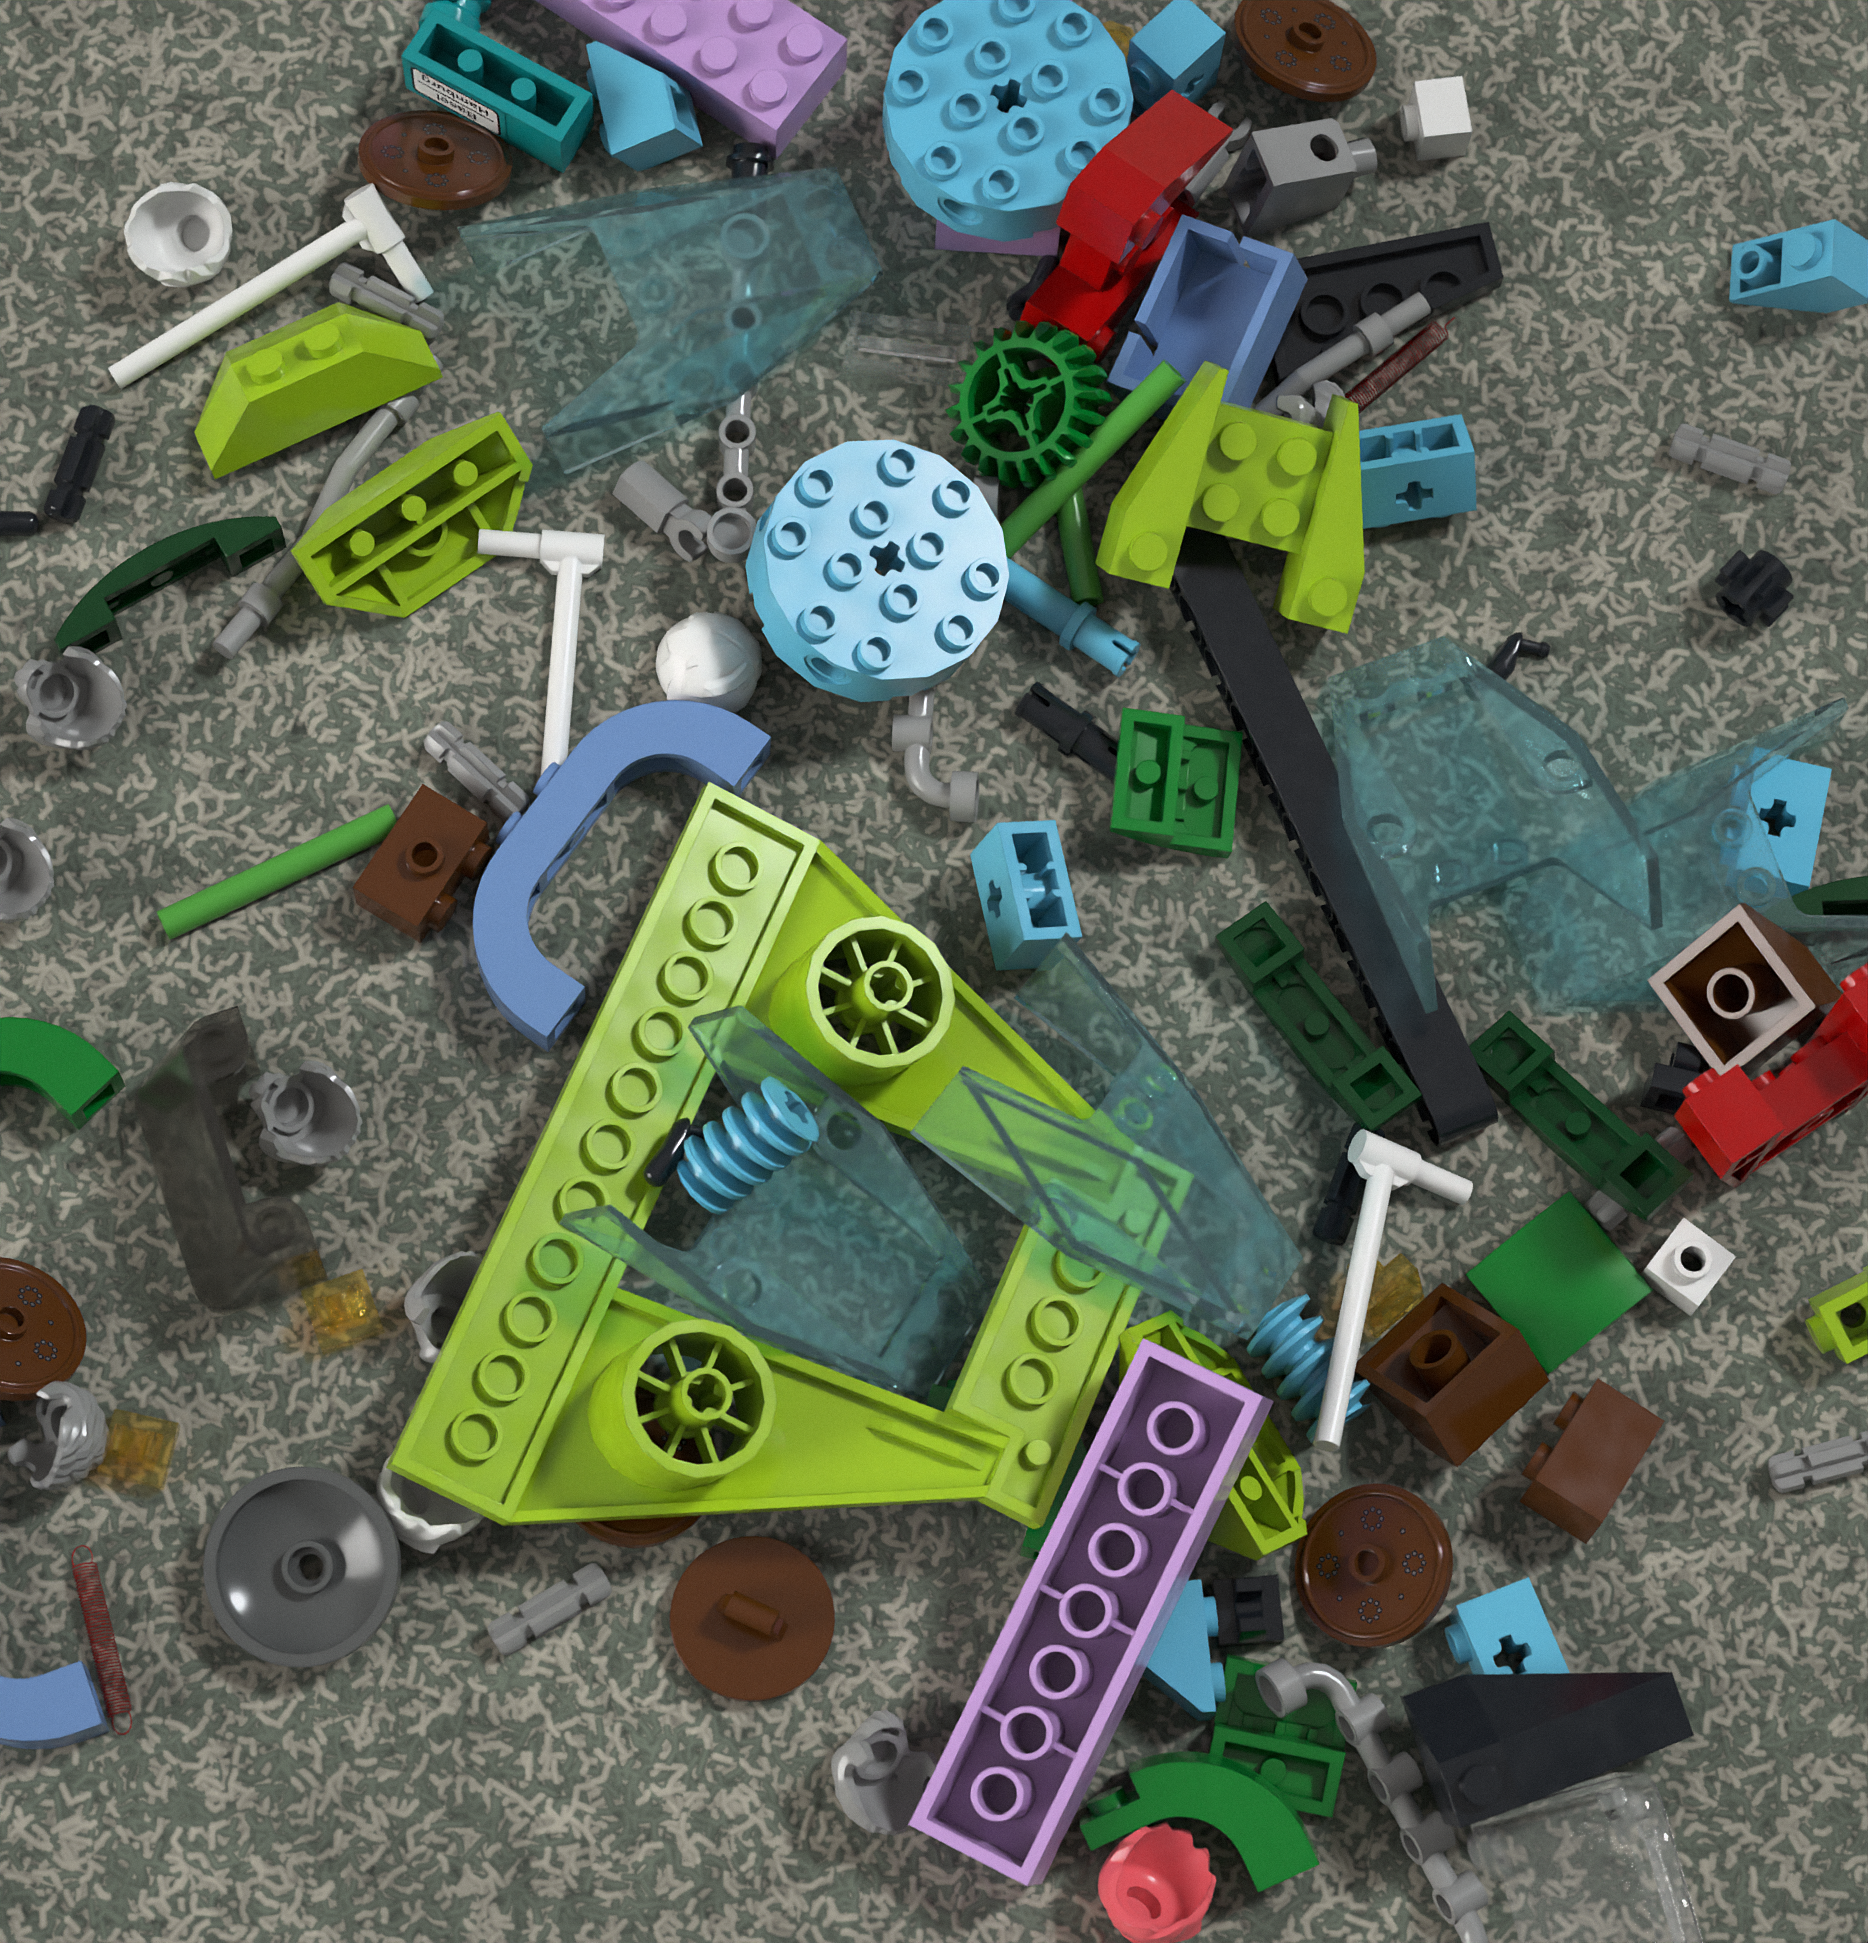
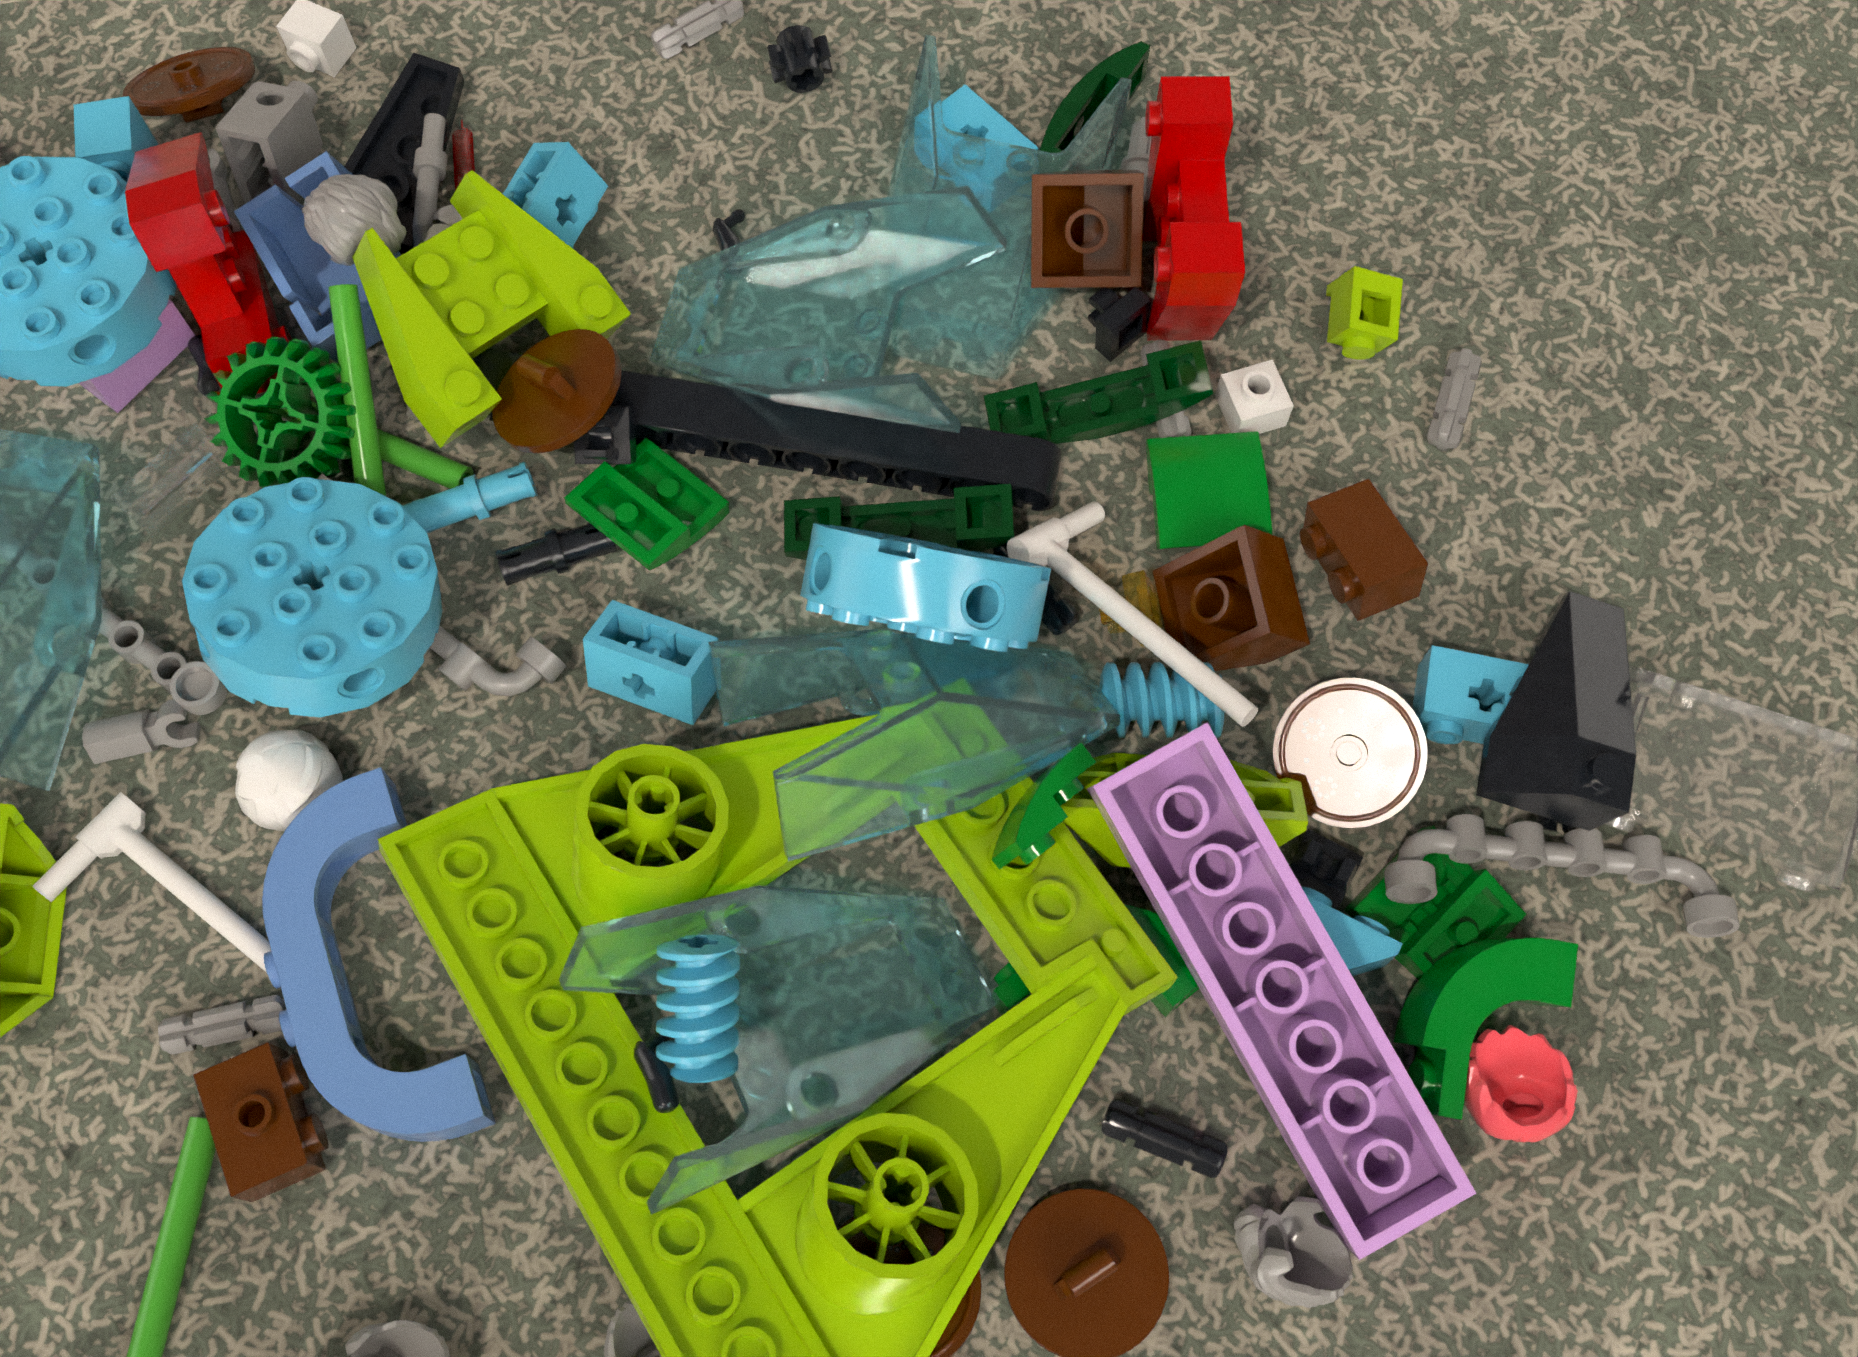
camera: 50 degrees left, 5 degrees down
none -> light grey hair [302,174,407,266]
none -> reddish brown shield [492,329,622,454]
none -> black tile [574,405,636,464]
none -> medium azure brick [800,523,1052,652]
none -> green slope [991,742,1096,869]
none -> black axle [1101,1099,1228,1178]

